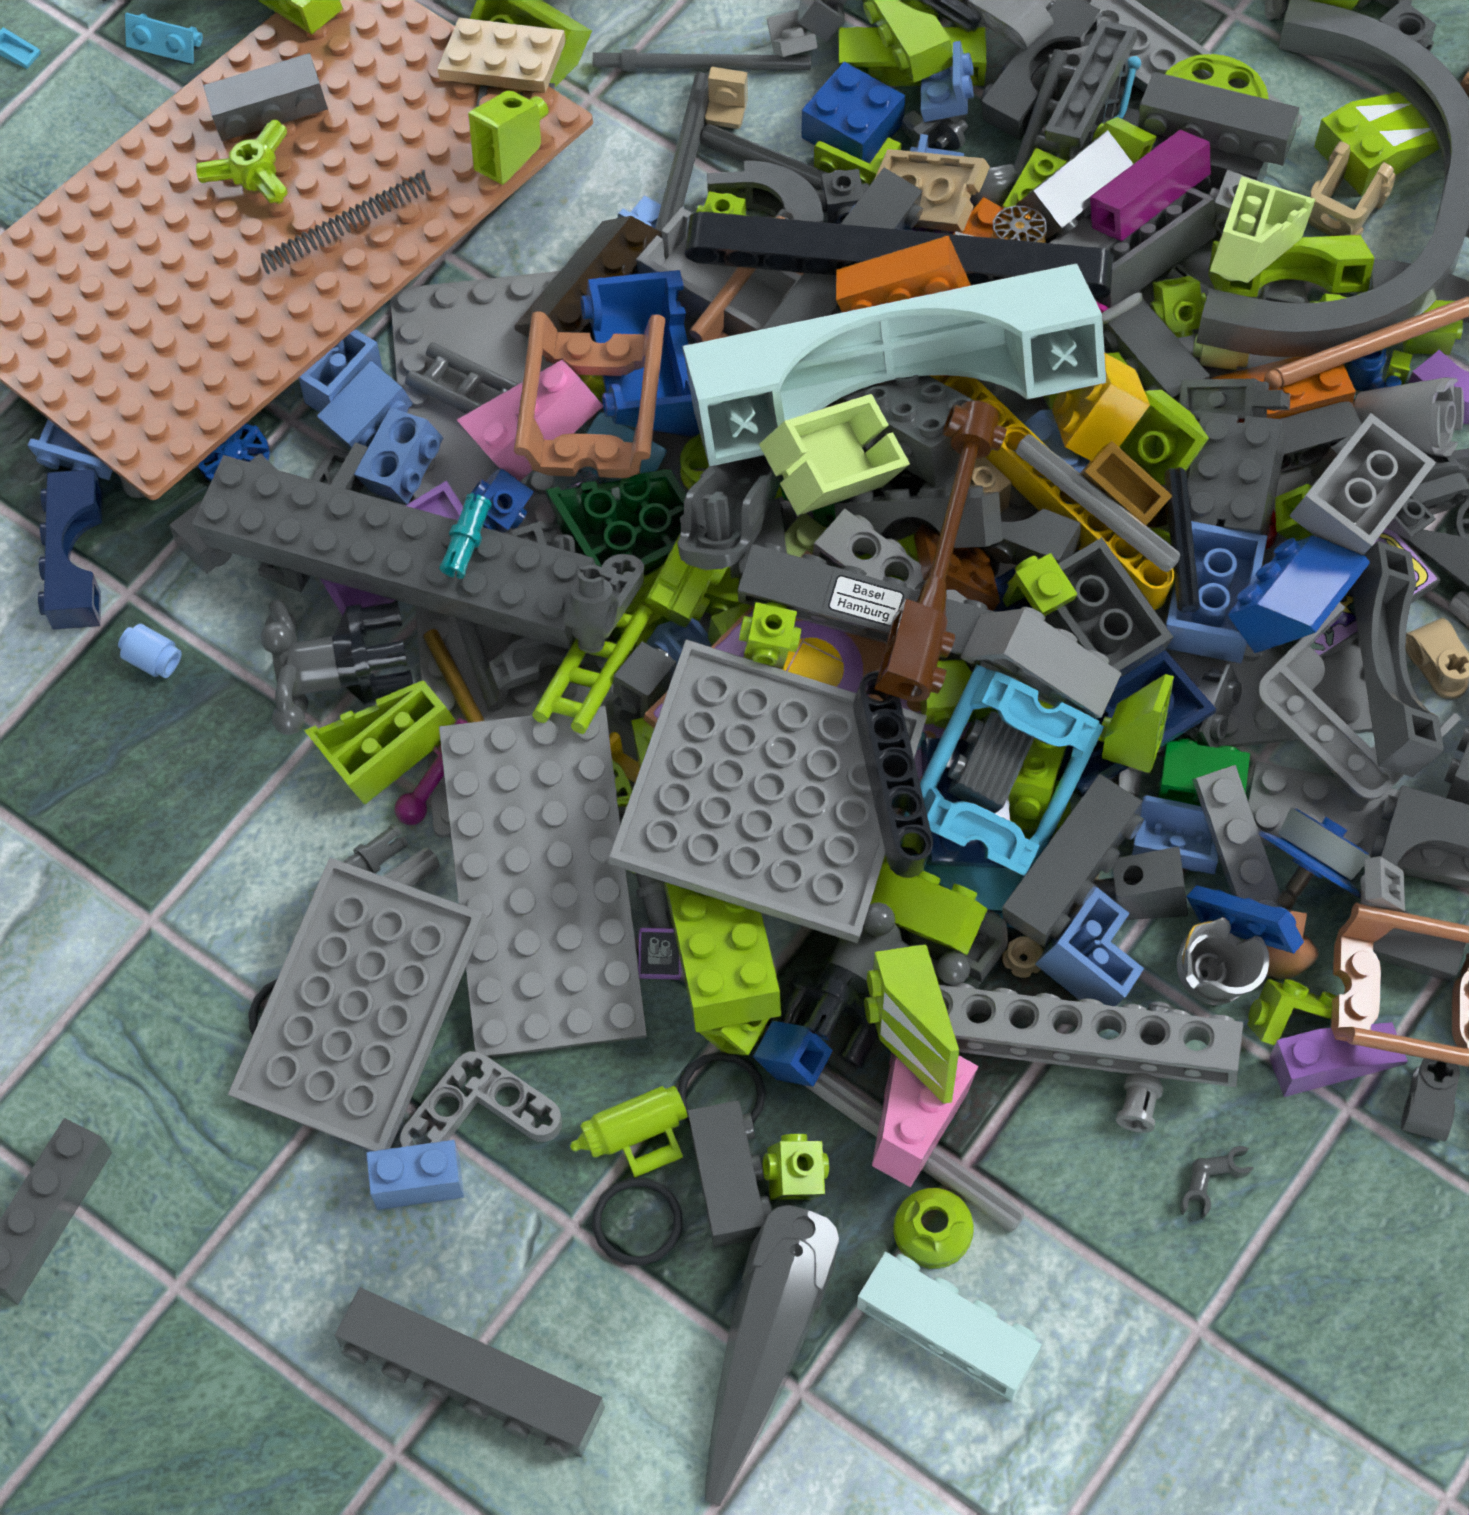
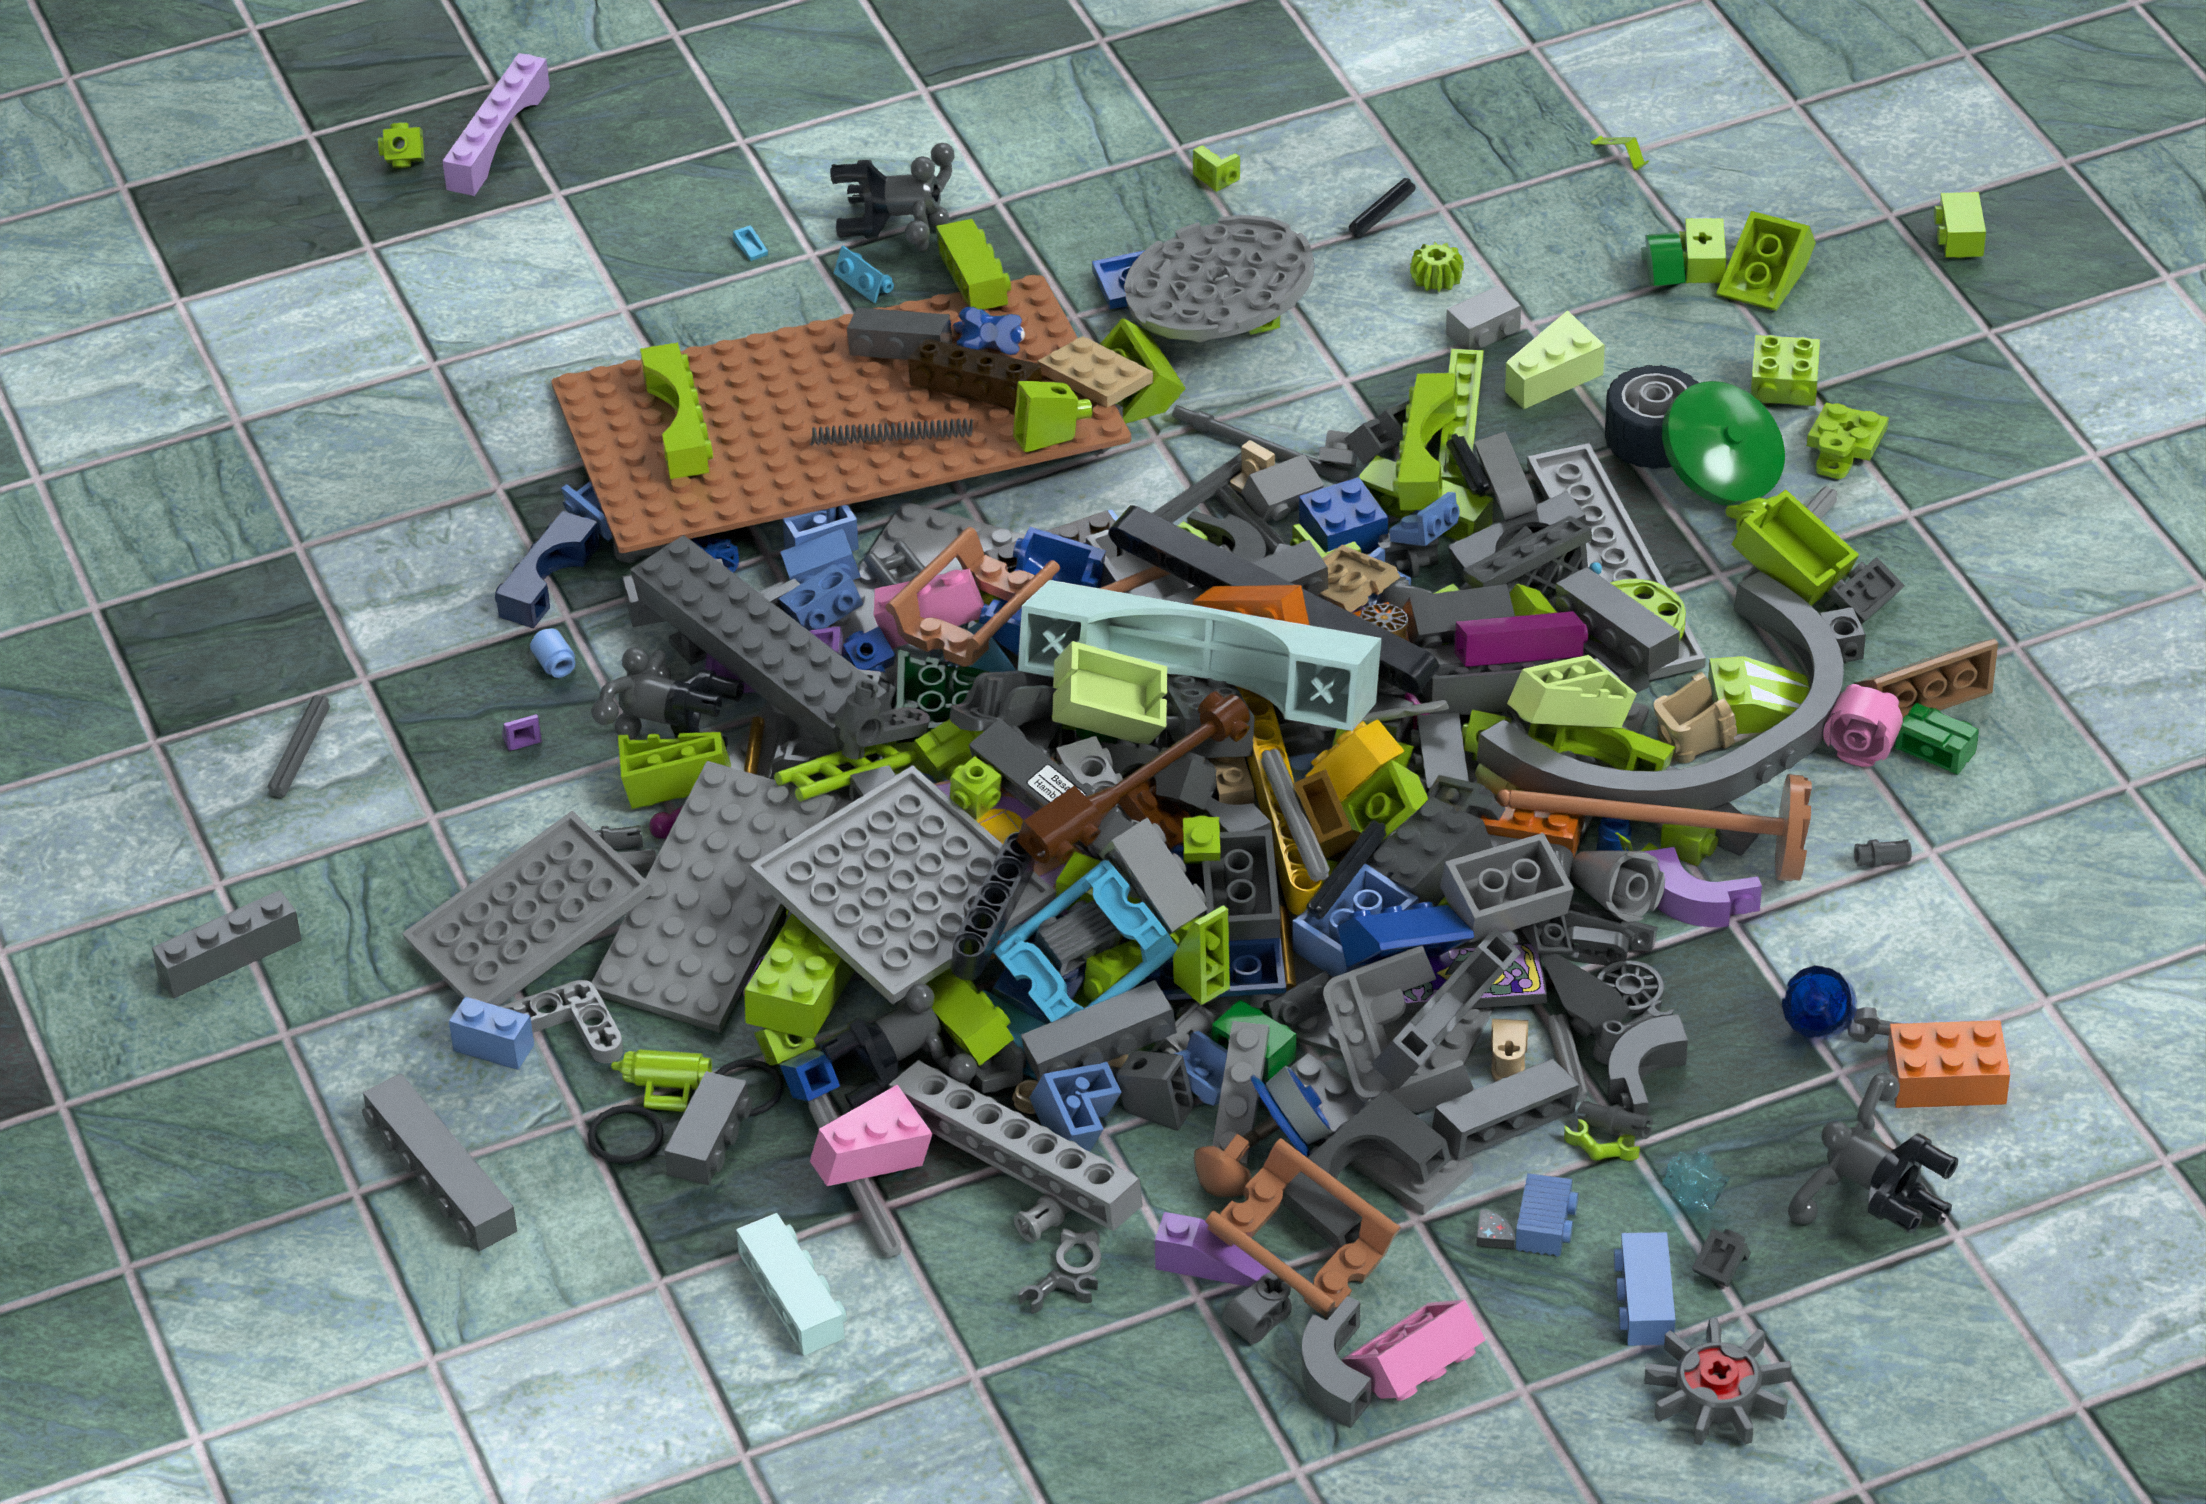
camera: 30 degrees right, 20 degrees down
lime bush [196,120,288,204] -> none
teal pin [439,493,492,579] -> none
dark grey piece [705,1205,839,1506] -> none
lime brick [762,1134,829,1200] -> none
lime slope [864,944,959,1104] -> none
lime piece [893,1188,974,1269] -> none
light grey helmet [1177,918,1269,1005] -> none
blue plate [1186,885,1304,954] -> none
lime bracket [1247,979,1337,1045] -> none
light grey bracket [1360,856,1405,912] -> none
none -> medium lavender slope [502,714,542,751]
none -> lime arch [640,342,713,479]
none -> dark brown brick [908,338,1042,409]
none -> blue animal [952,307,1025,355]
none -> light grey piece [1056,1229,1101,1278]
none -> light grey brick [1241,454,1324,522]

